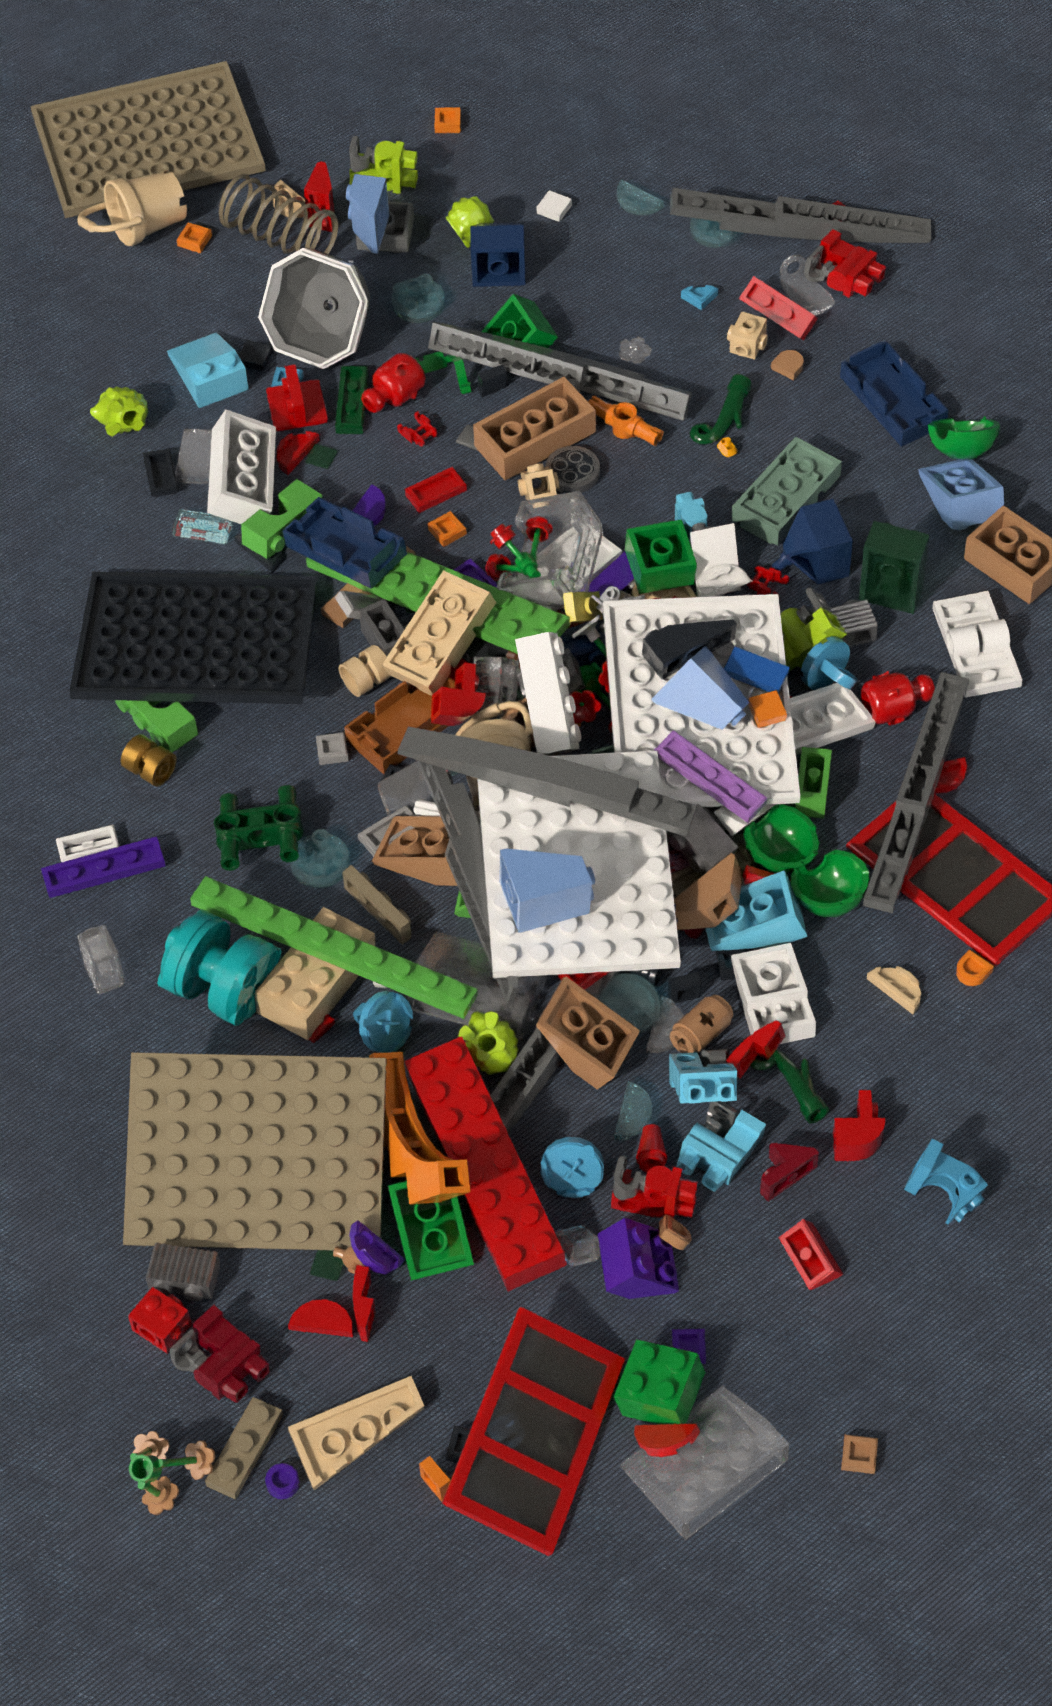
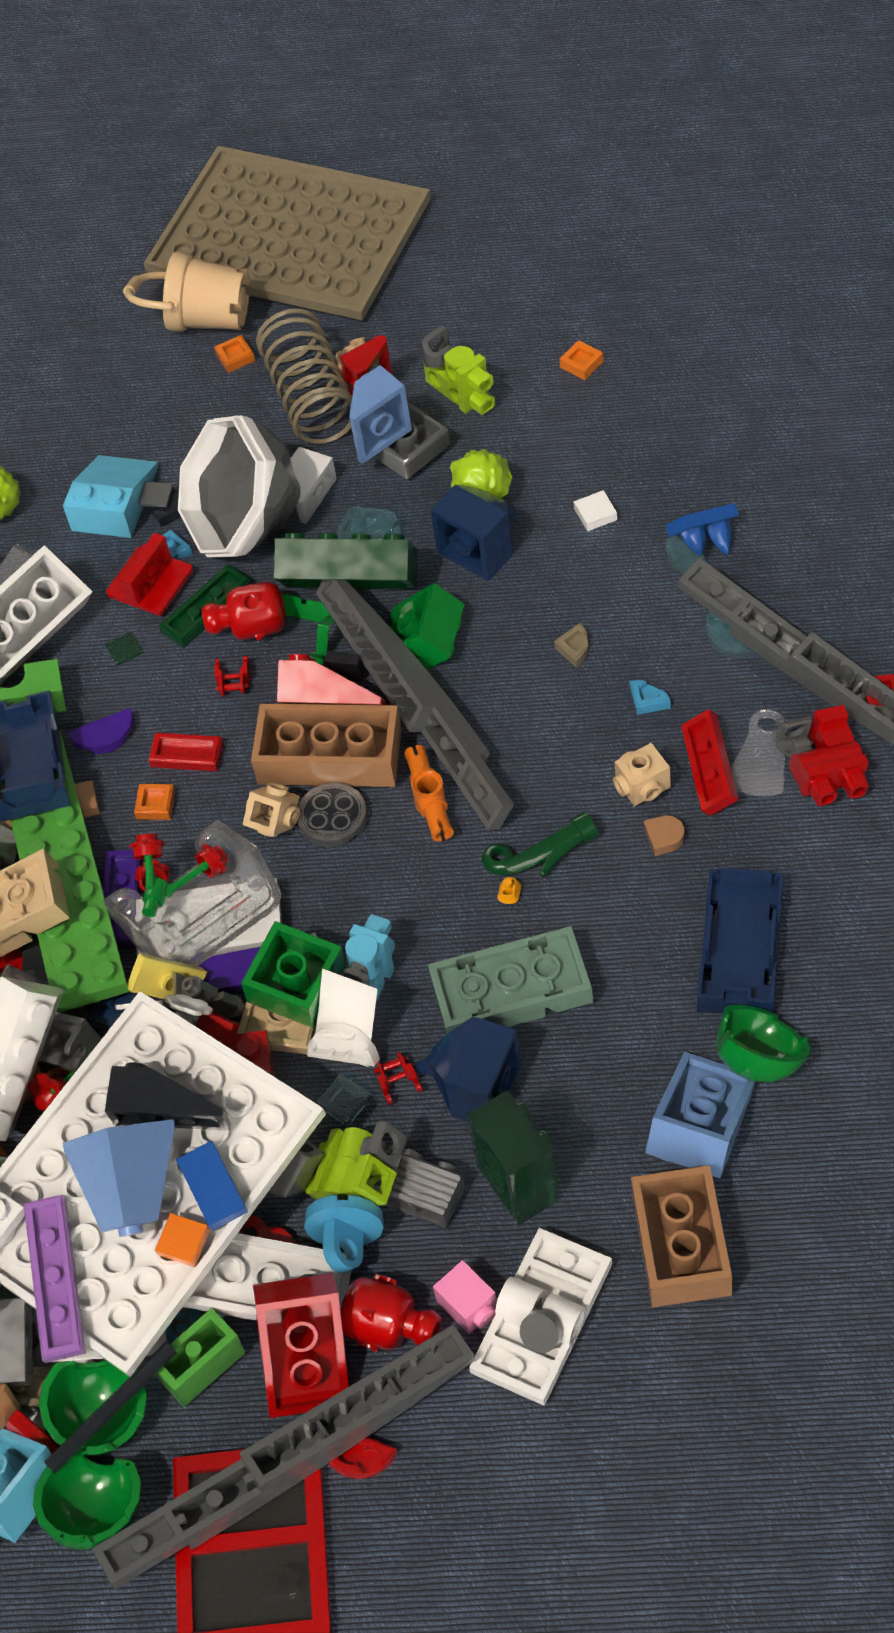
camera: 45 degrees right, 0 degrees up
red tile [276,431,320,475] -> none
clear plant [619,336,652,364] -> none
none -> black bar [44,1341,177,1474]
none -> dark grey piece [139,482,173,507]
none -> red slope [253,1273,349,1418]
none -> piece [274,533,418,589]
none -> slope [277,654,391,705]
none -> bright pink brick [433,1260,497,1334]
none -> dark grey tile [520,1309,563,1353]
none -> dark tan tile [554,623,589,668]
none -> blue tile [665,503,739,555]

